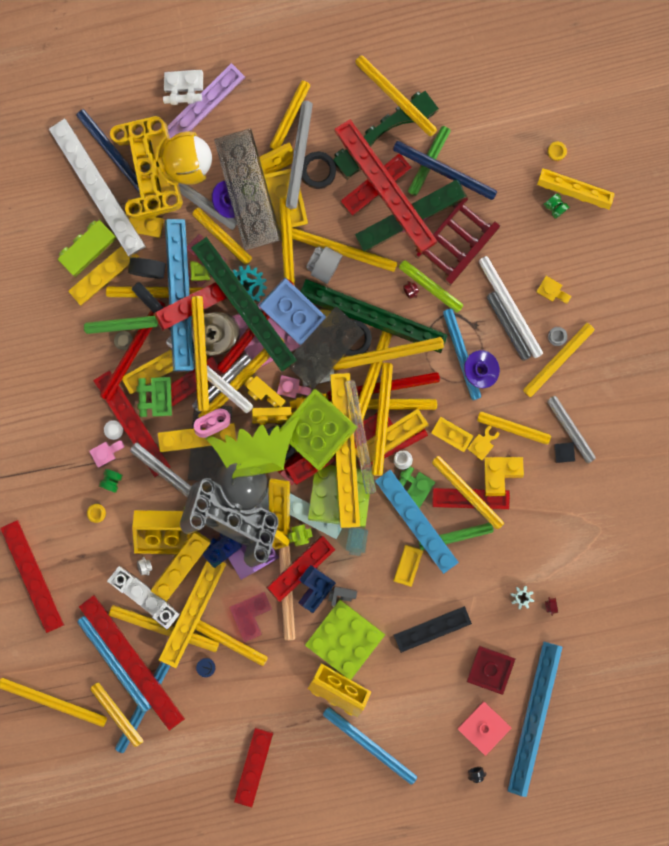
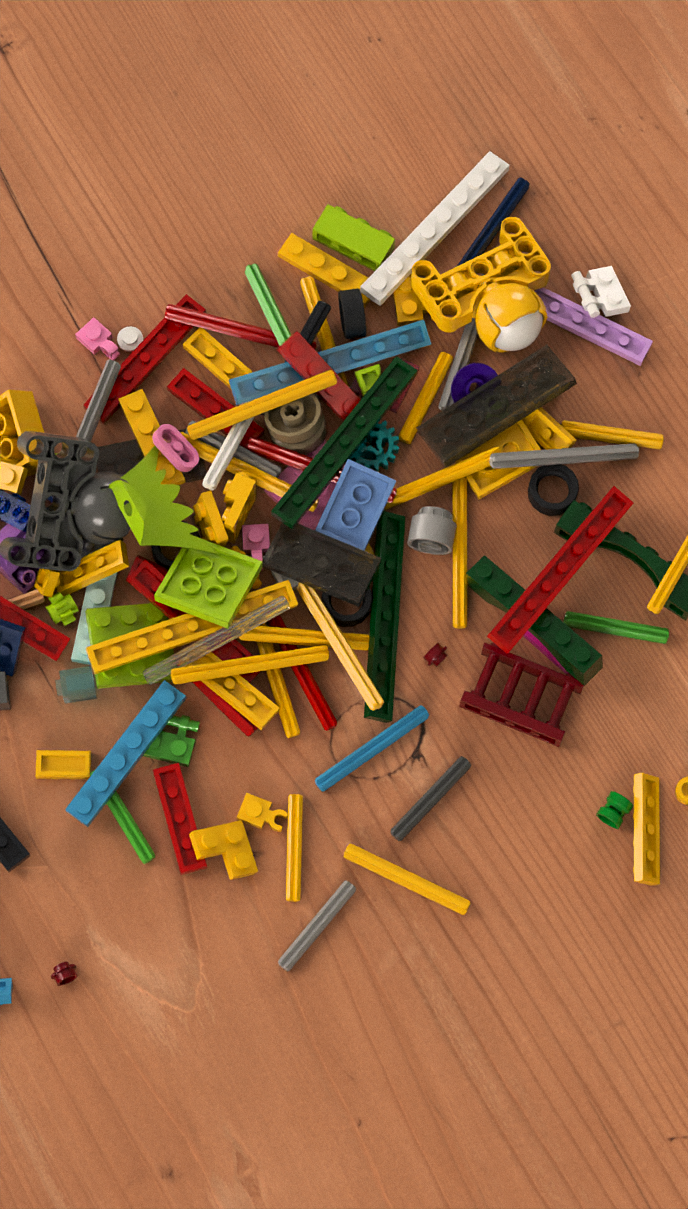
camera: 70 degrees right, 15 degrees down
yellow plate [87,504,106,523] -> none
green wheel [99,468,123,493] -> none
dark tan plate [114,331,133,350] -> none
bright green plate [136,377,172,417] -> none
red plate [340,154,412,216] -> none
dark blue axle [393,141,497,200] -> none
white plate [393,451,413,470] -> none
lime axle [399,260,463,313] -> none
yellow plate [431,417,473,453] -> none
yellow axle [432,456,504,530] -> none
dark purple dish [464,350,500,388] -> none
white axle [479,256,543,358] -> none
light aqua gear [510,586,534,609] -> none
yellow plate [536,276,572,304] -> none
light grey plate [548,327,567,346] -> none
black plate [554,442,575,463] -> none

